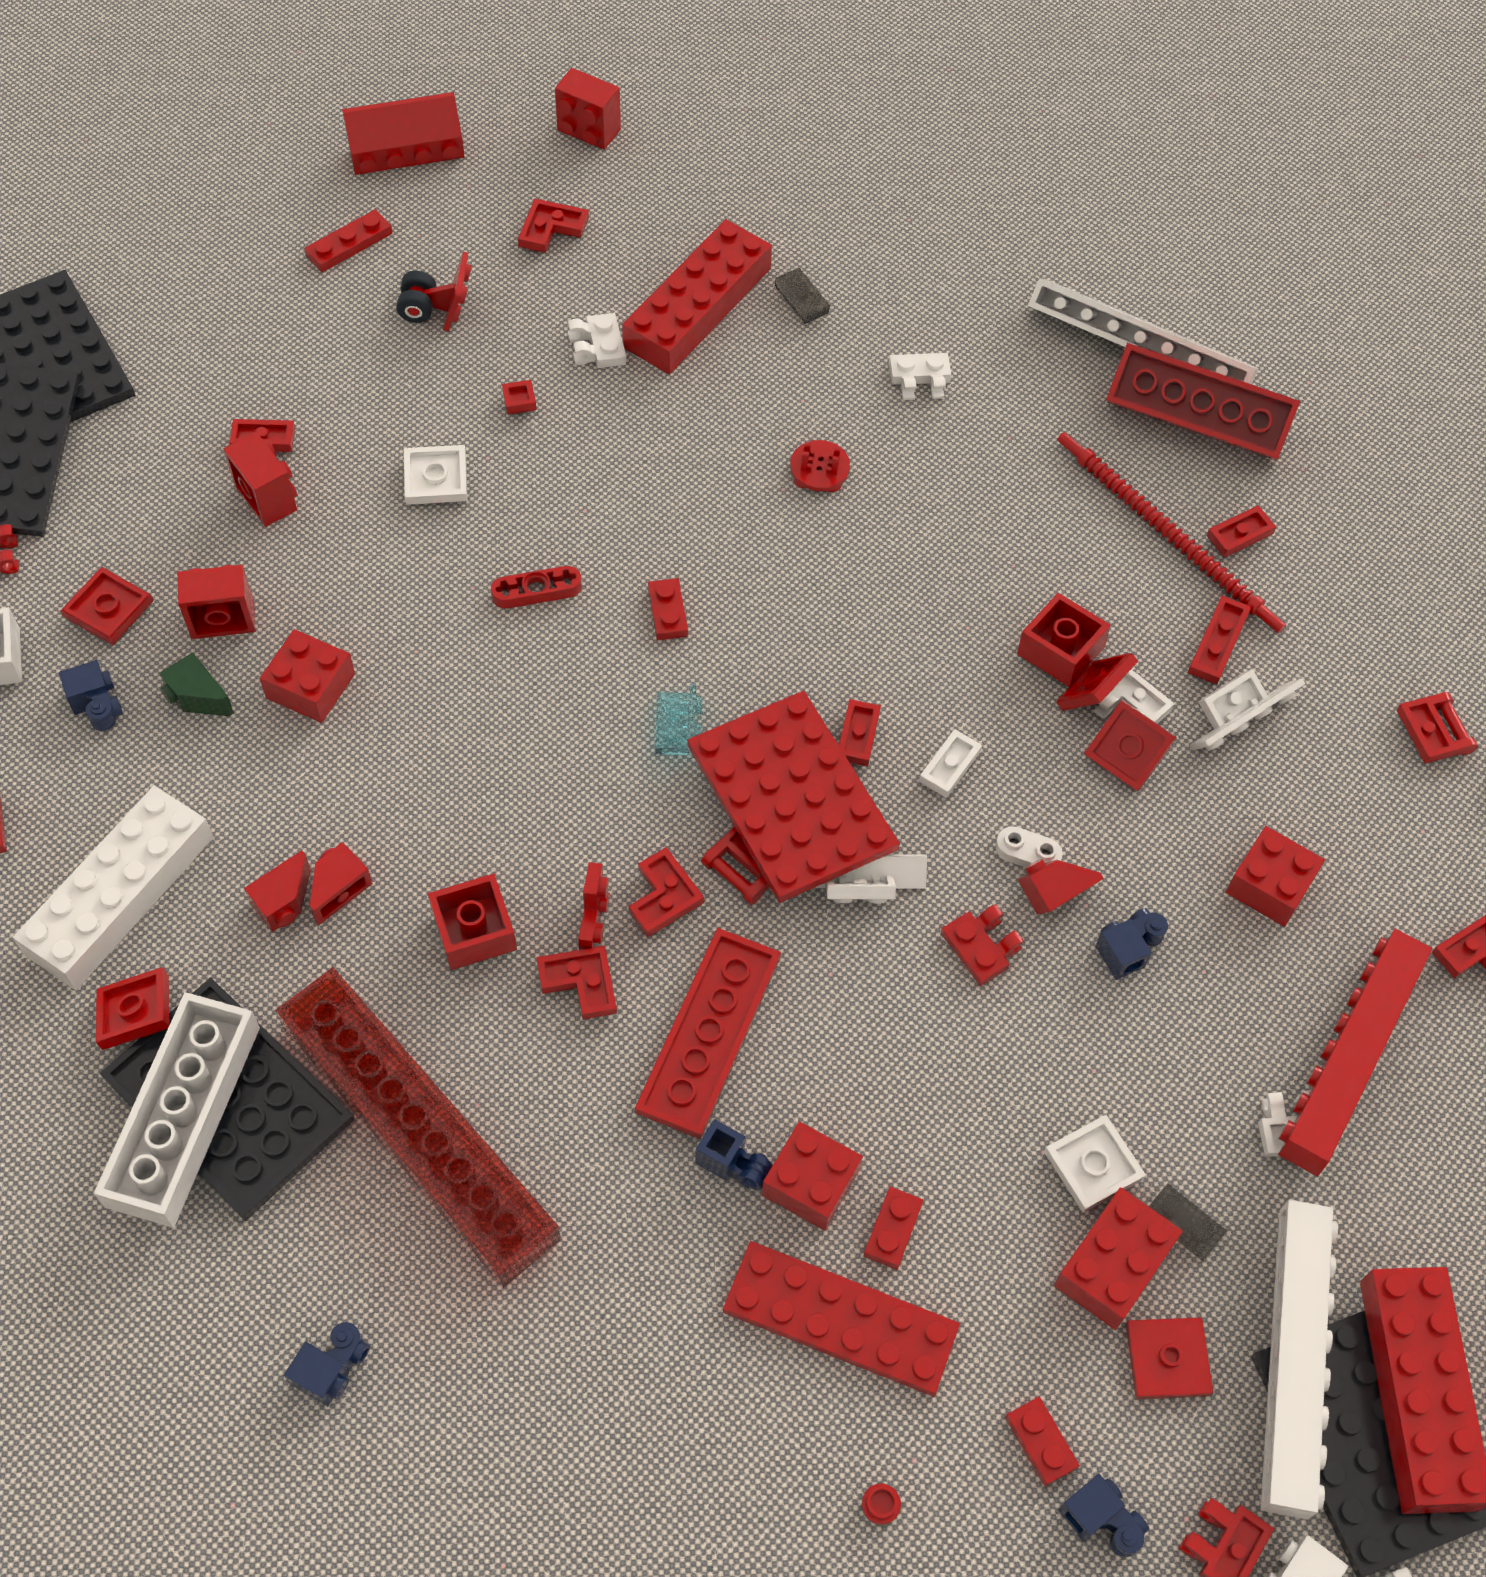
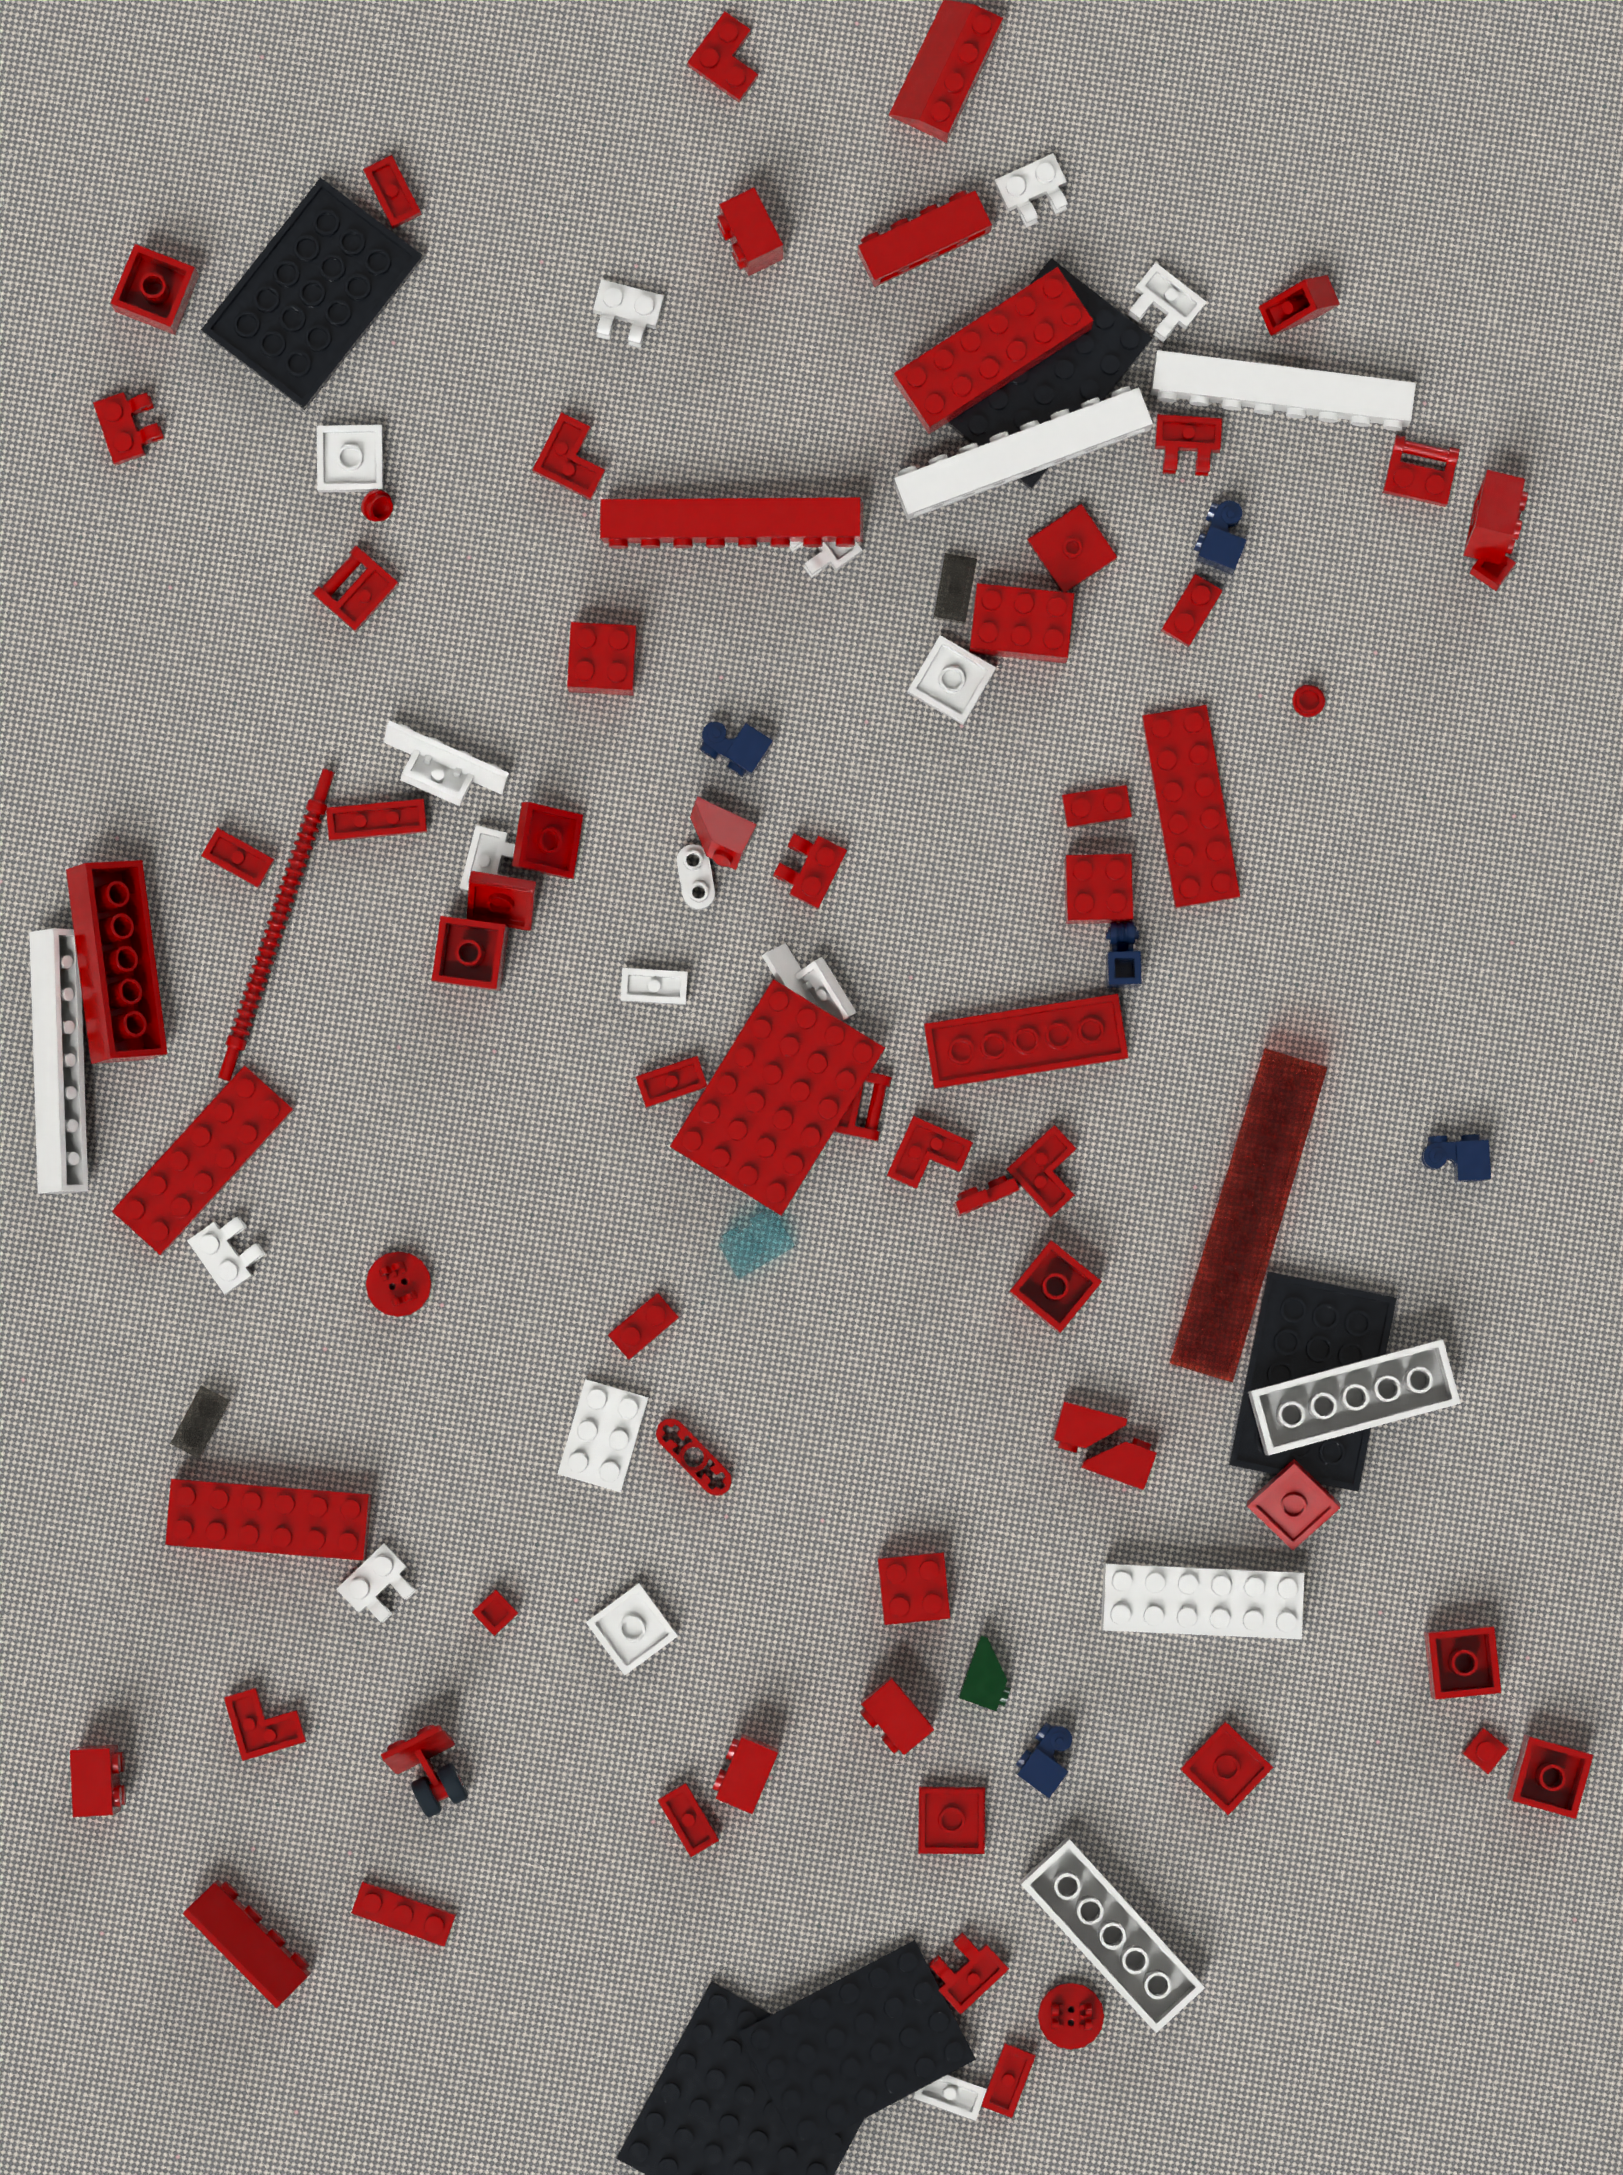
camera: 120 degrees left, 25 degrees up
none -> red plate [112,1065,294,1256]
none -> white plate [558,1379,649,1492]

